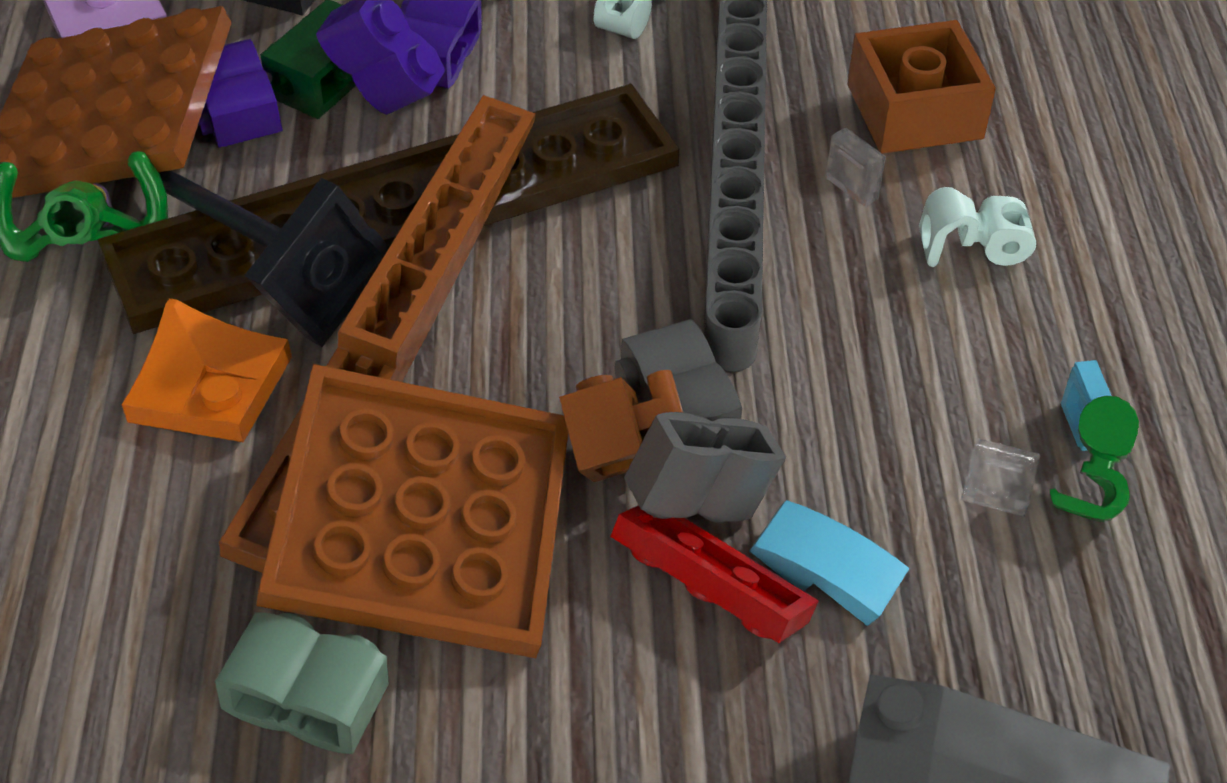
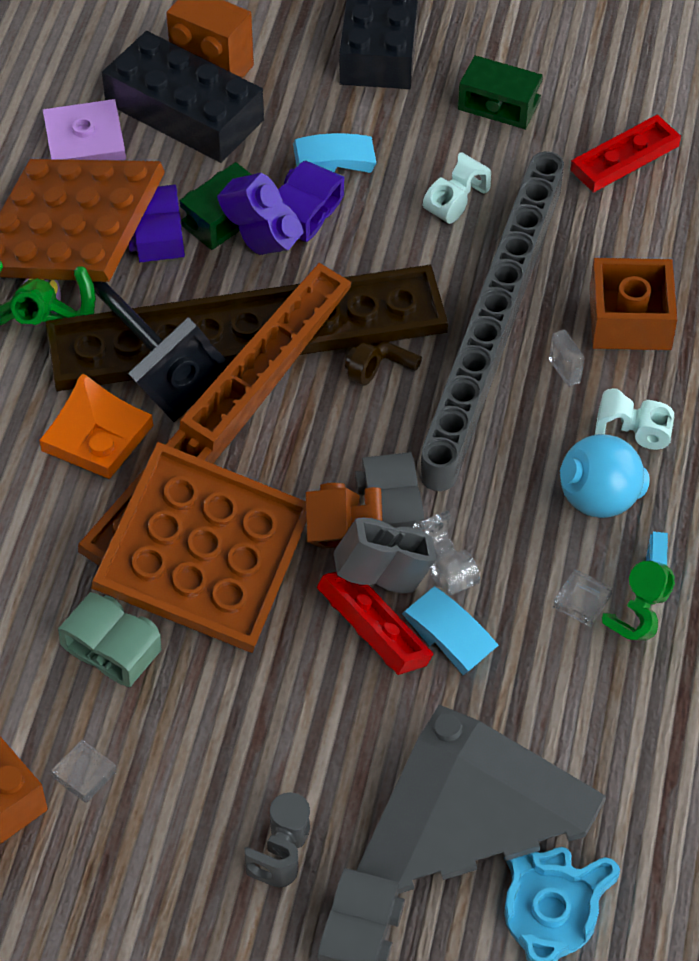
camera: 15 degrees right, 5 degrees up
none -> dark brown plate [345,341,422,386]
none -> clear leg [413,510,480,597]
none -> medium azure brick [560,434,650,518]

